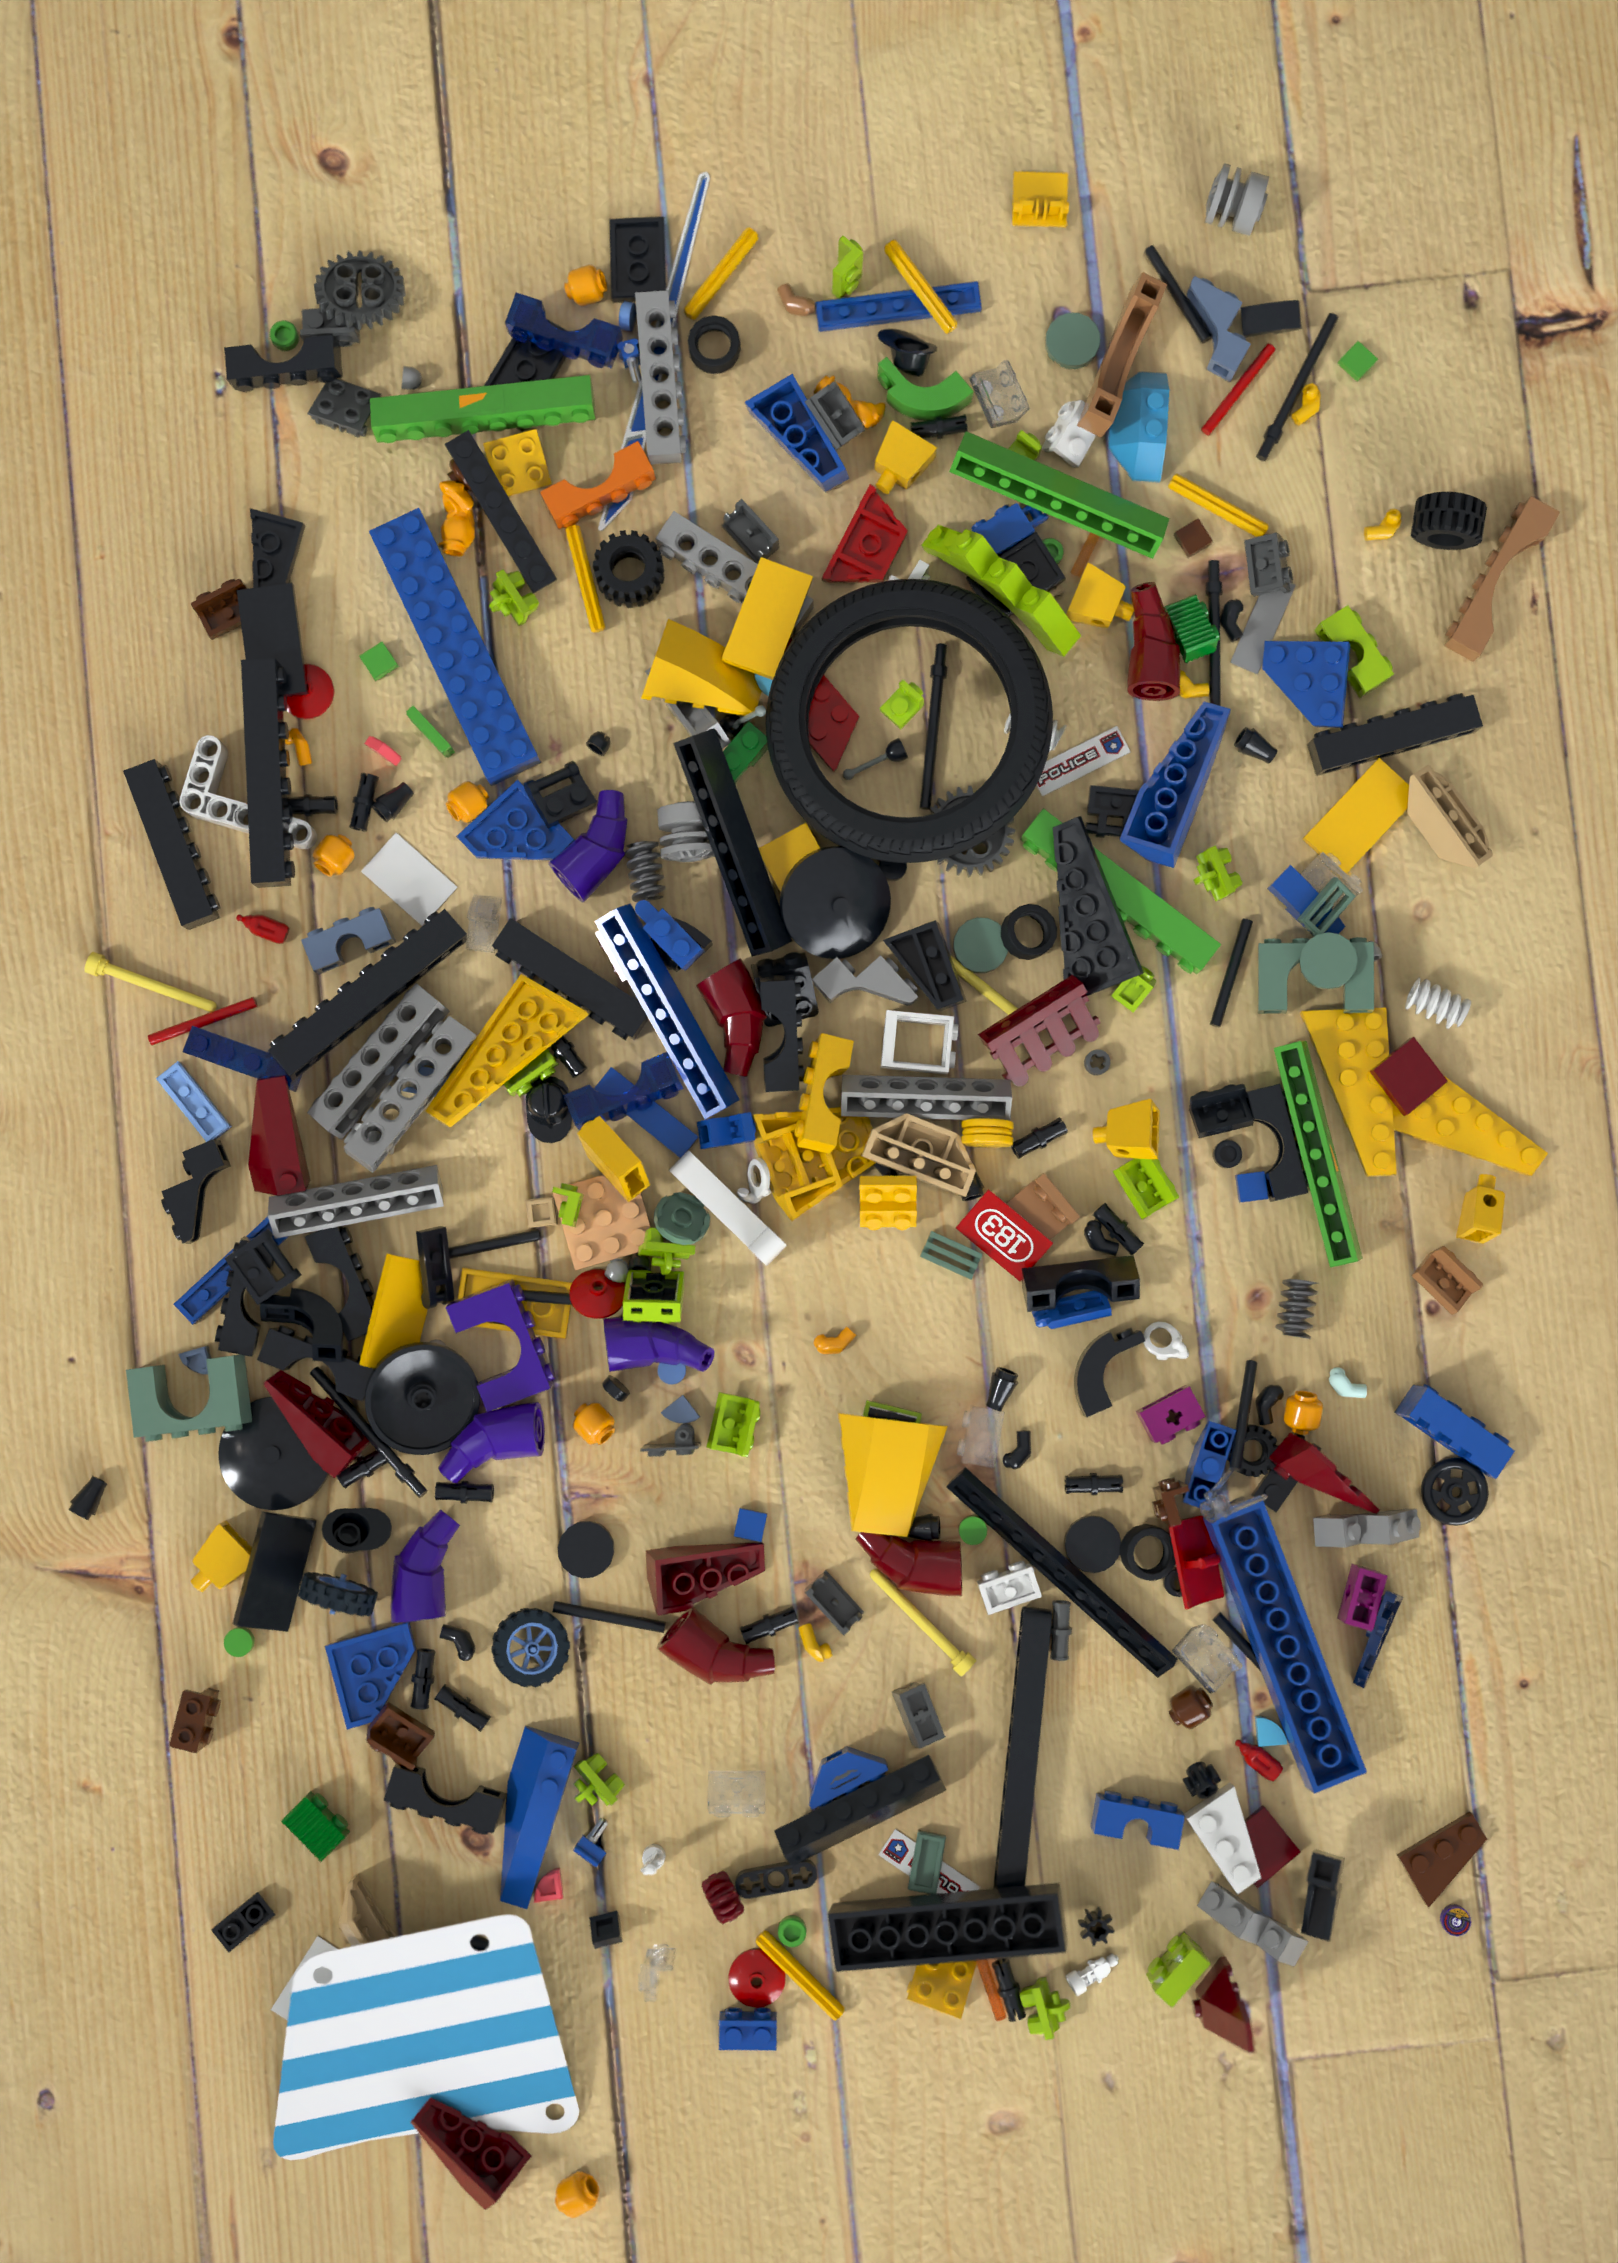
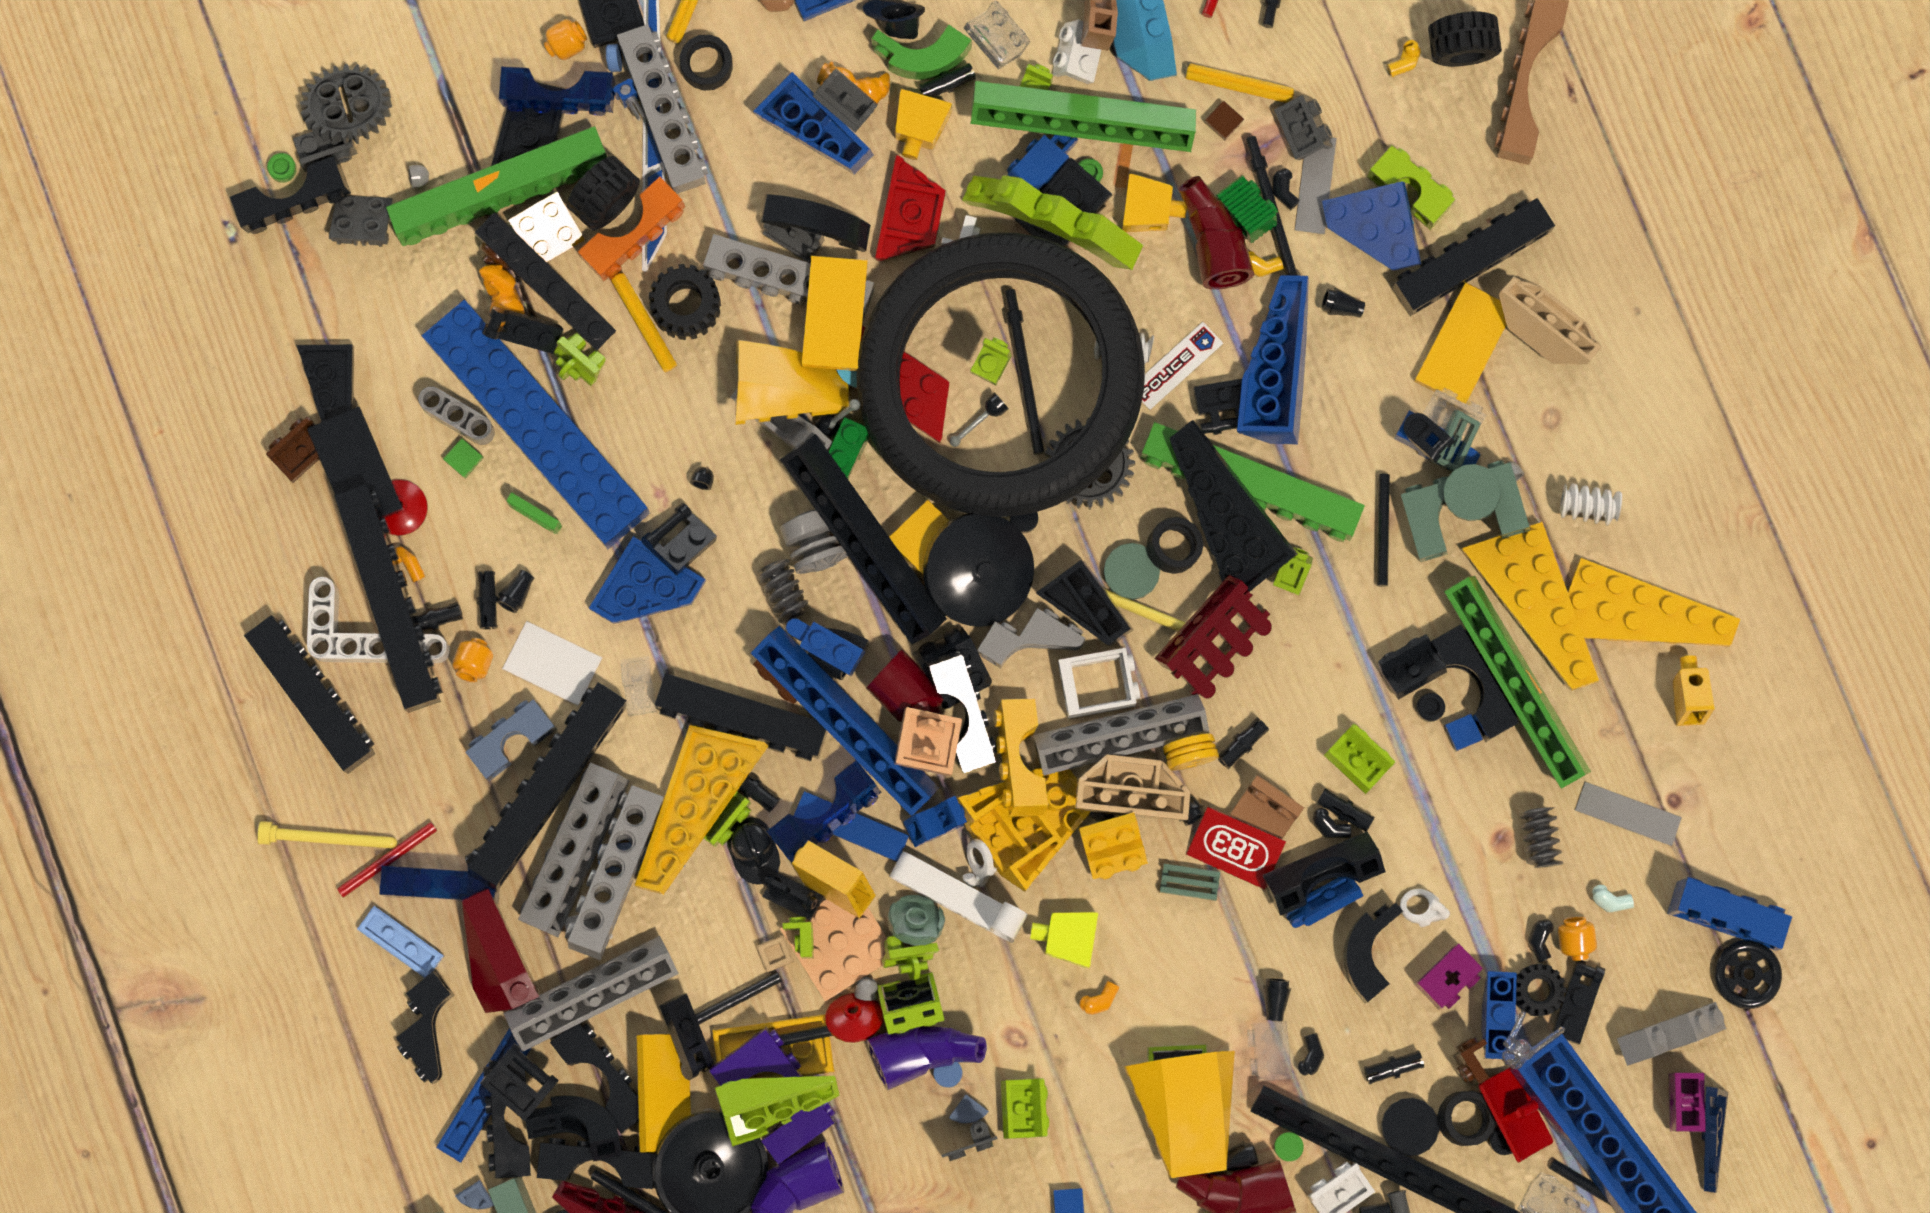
camera: 15 degrees left, 5 degrees down
red piece [236,914,289,944] -> none
coral tile [364,736,402,766] -> none
light orange head [446,781,489,823] -> none
dark purple piece [548,790,628,903] -> none
light orange head [573,1403,615,1445] -> none
black tile [602,1375,630,1402] -> none
black hinge [628,1253,651,1271] -> none
dark grey bush [1084,1050,1110,1075] -> none
yellow torso [1093,1099,1160,1159] -> none
lime hips [1193,845,1243,902] -> none
black bar [1229,1360,1257,1471] -> none
dark red wedge [1269,1432,1380,1514] -> none
dark red tile [1369,1037,1448,1116] -> none
medium nougat bracket [1411,1246,1483,1315] -> none
none -> light grey beam [418,387,495,445]
none -> black plate [482,307,564,354]
none -> black tyre [567,156,640,231]
none -> lime wedge [715,1076,840,1146]
none -> black slope [760,194,871,252]
none -> black hinge [762,872,825,921]
none -> light nougat plate [894,707,962,776]
none -> neon yellow torso [1030,912,1098,969]
none -> black plate [1403,413,1455,463]
none -> light grey sticker [1575,782,1682,846]

